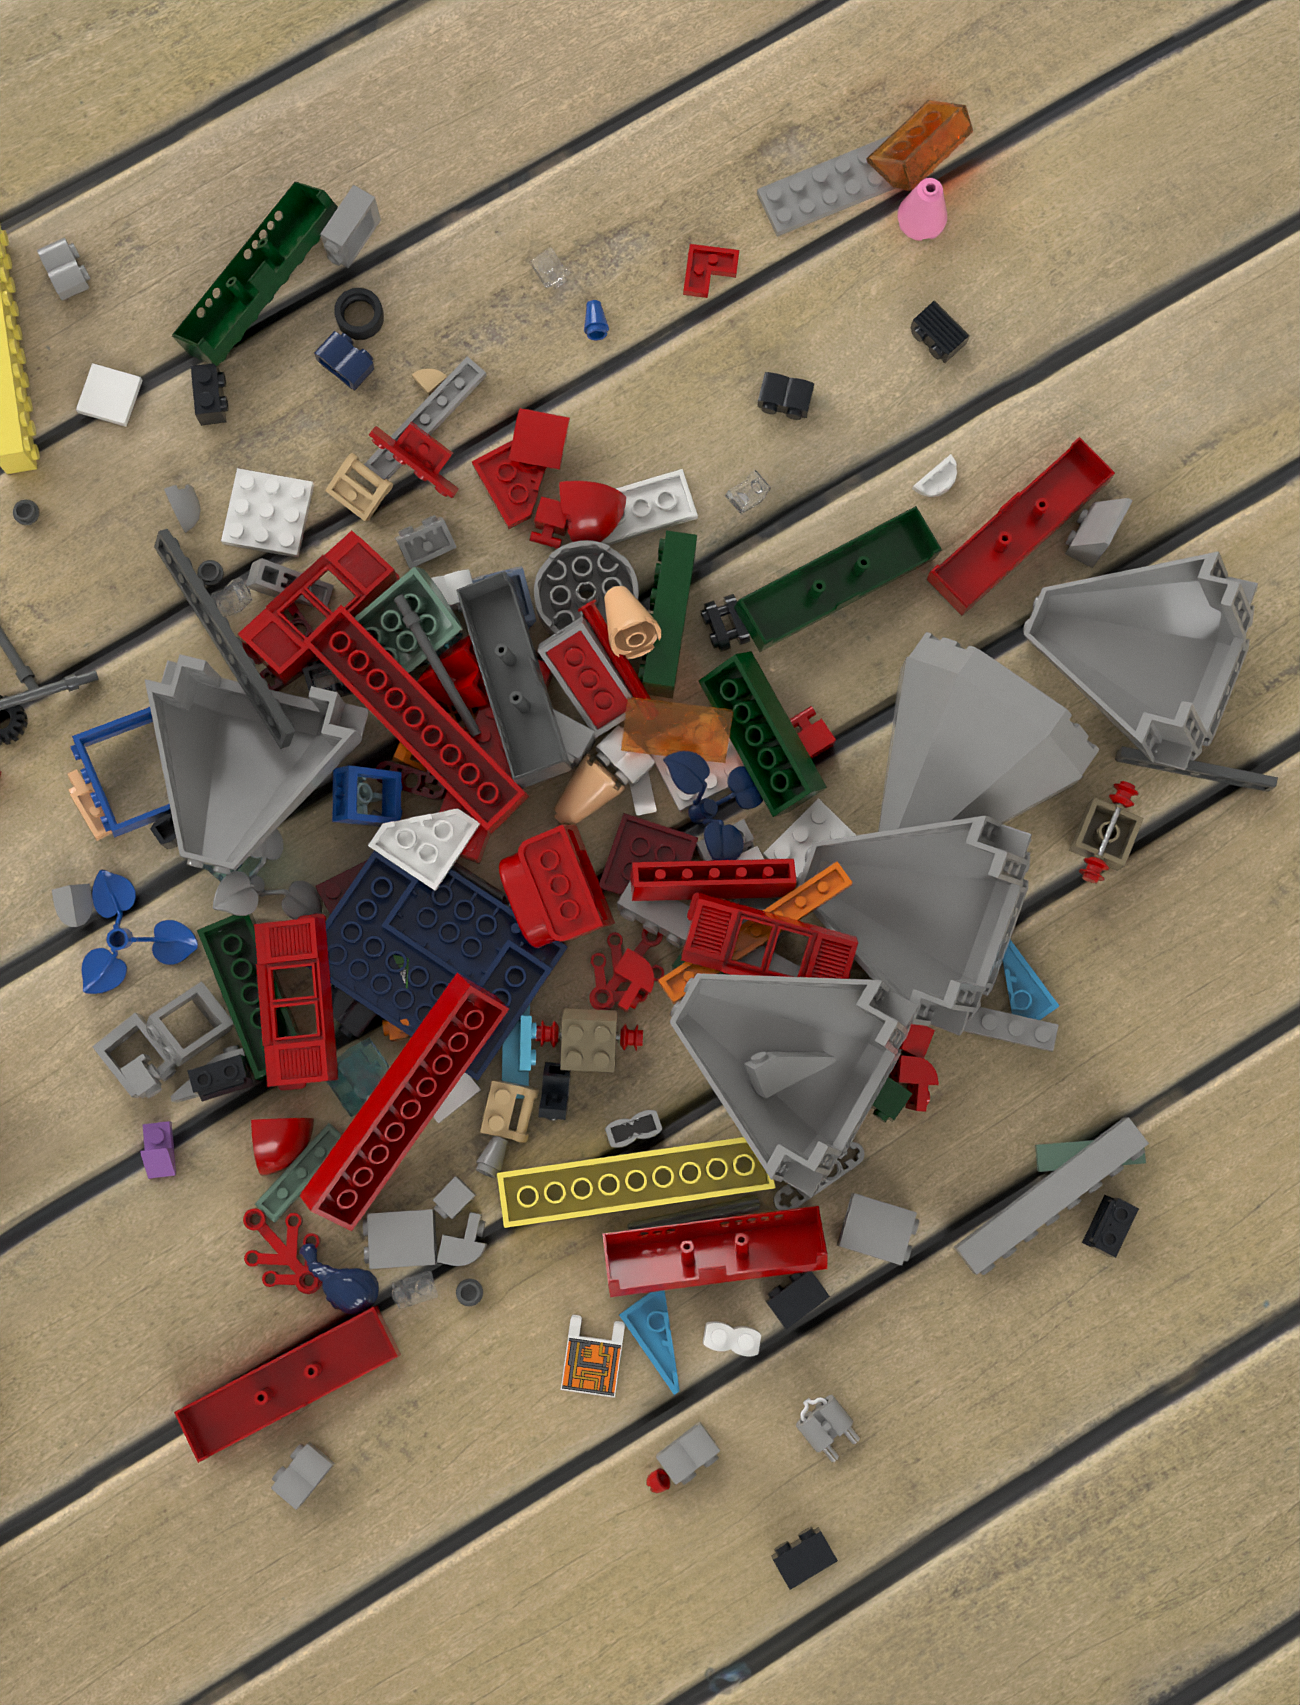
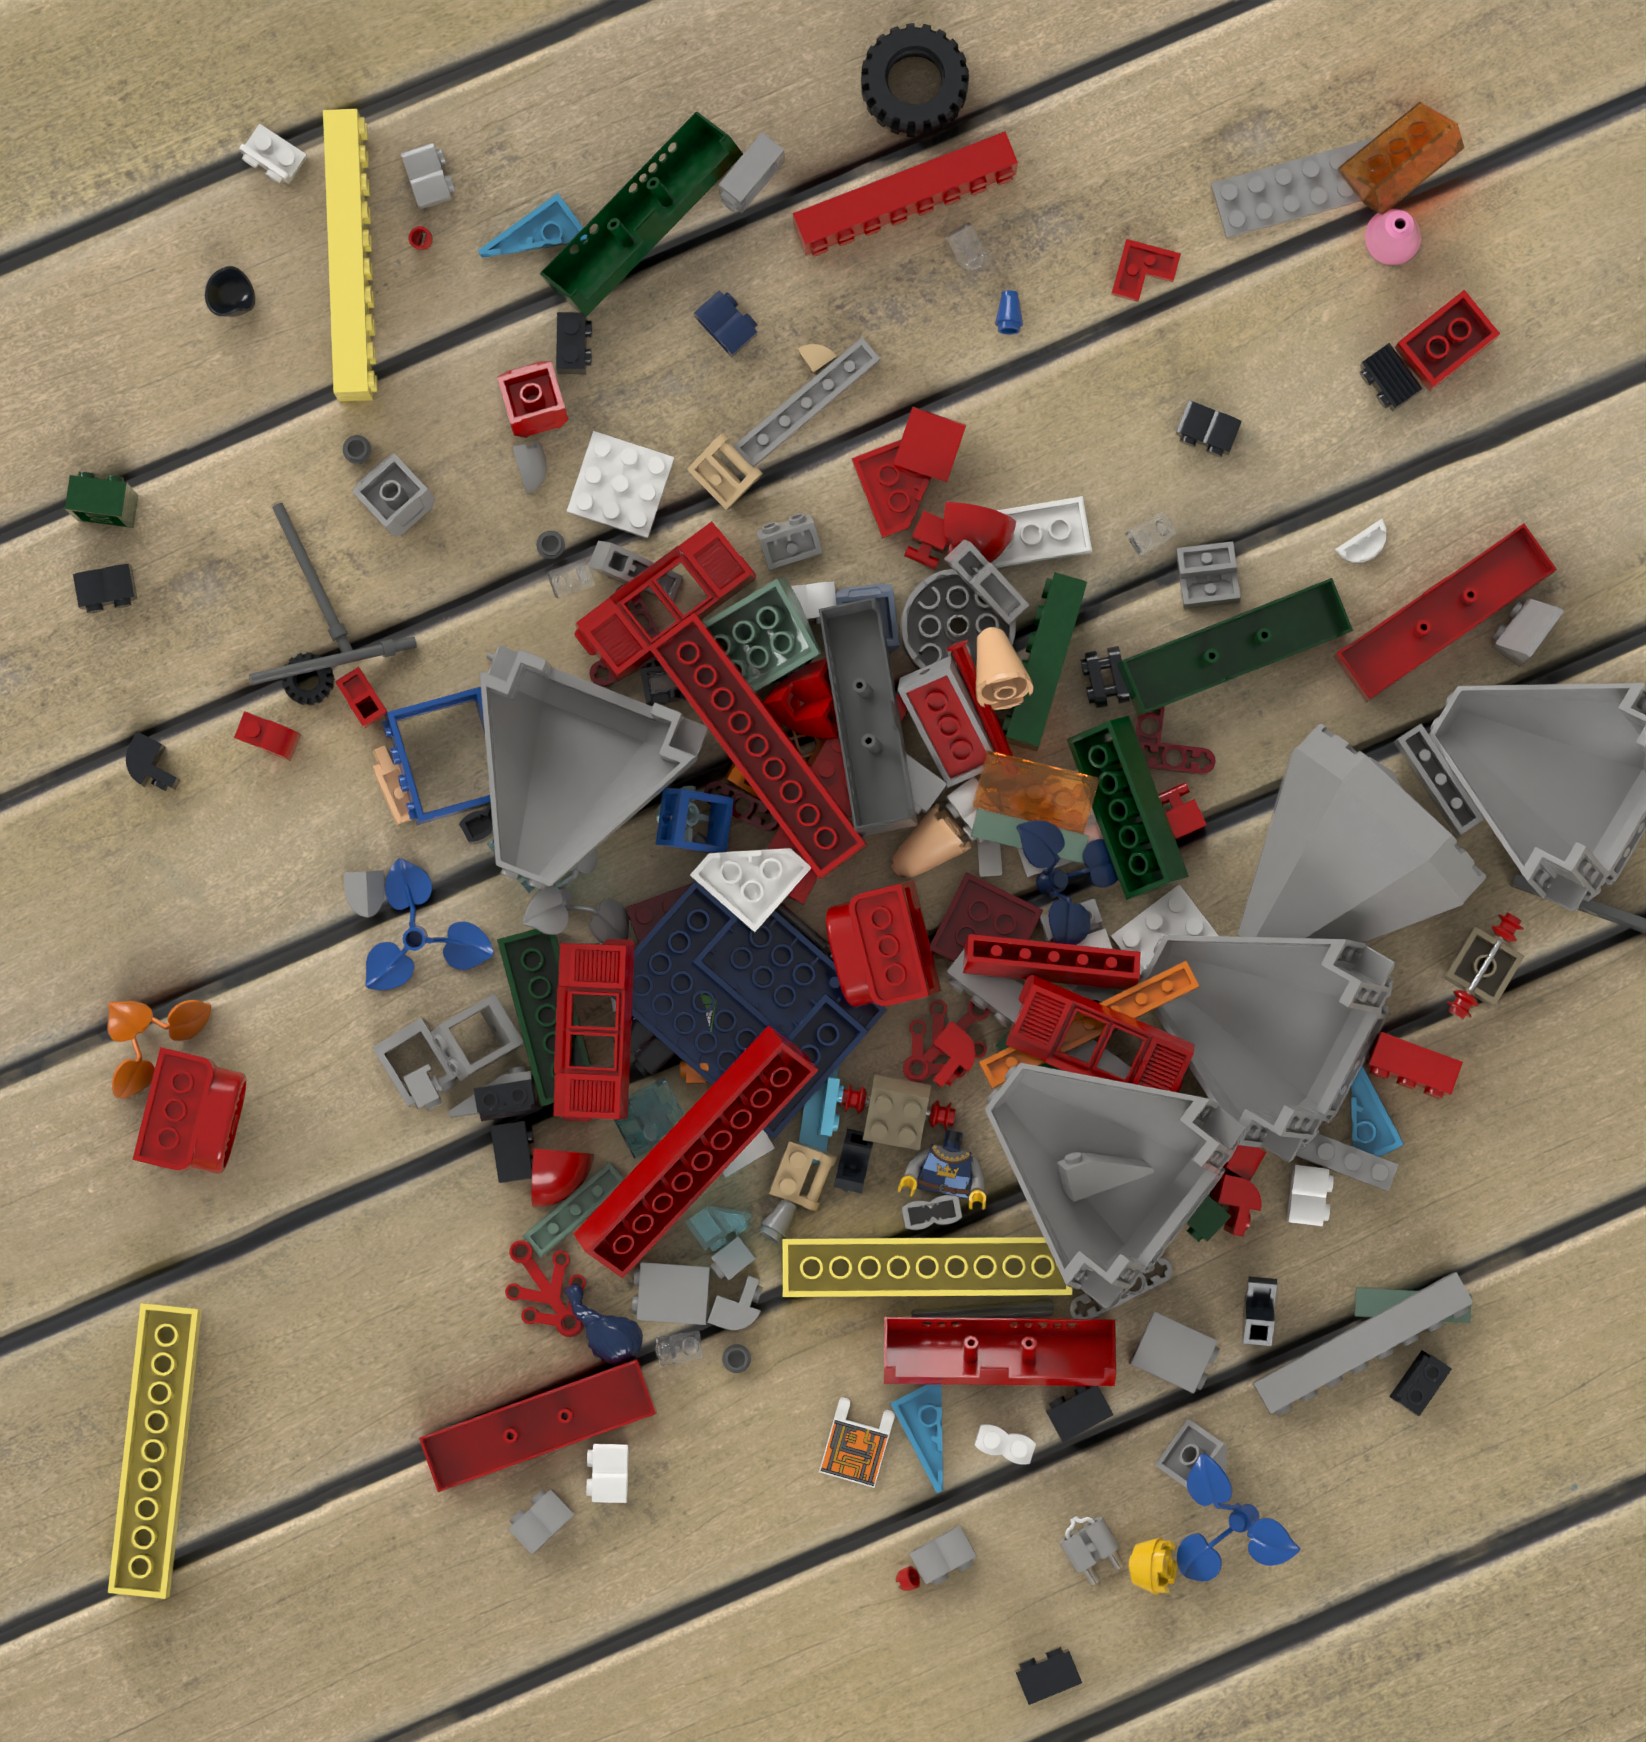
camera: 15 degrees right, 5 degrees up
white tile [76,363,143,427] -> none
medium lavender slope [141,1121,176,1179] -> none
dark grey plate [154,529,295,749] -> none
black tyre [334,288,384,340] -> none
red bracket [369,421,459,498] -> none
dark grey bar [394,594,481,738] -> none
none -> red brick [335,666,388,729]
none -> light grey slope [352,454,436,537]
none -> red hinge [408,226,433,250]
none -> dark azure wing [478,193,587,258]
none -> black brick [490,1121,534,1183]
none -> red slope [497,361,569,438]
none -> white brick [586,1444,629,1503]
none -> clear light blue slope [685,1205,753,1252]
none -> red brick [793,131,1018,256]
none -> black tyre [861,23,969,137]
none -> torso [897,1130,986,1210]
none -> light grey slope [944,539,1029,624]
none -> sand green tile [970,809,1089,863]
none -> yellow cone [1128,1537,1177,1595]
none -> dark red beam [1135,706,1216,775]
none -> light grey slope [1155,1419,1227,1488]
none -> light grey slope [1176,541,1241,609]
none -> blue plant [1177,1453,1301,1582]
none -> black brick [1242,1276,1278,1346]
none -> white brick [1286,1165,1334,1226]
none -> red brick [1364,1032,1463,1099]
none -> light grey brick [1394,724,1484,837]
none -> red brick [1395,289,1500,392]

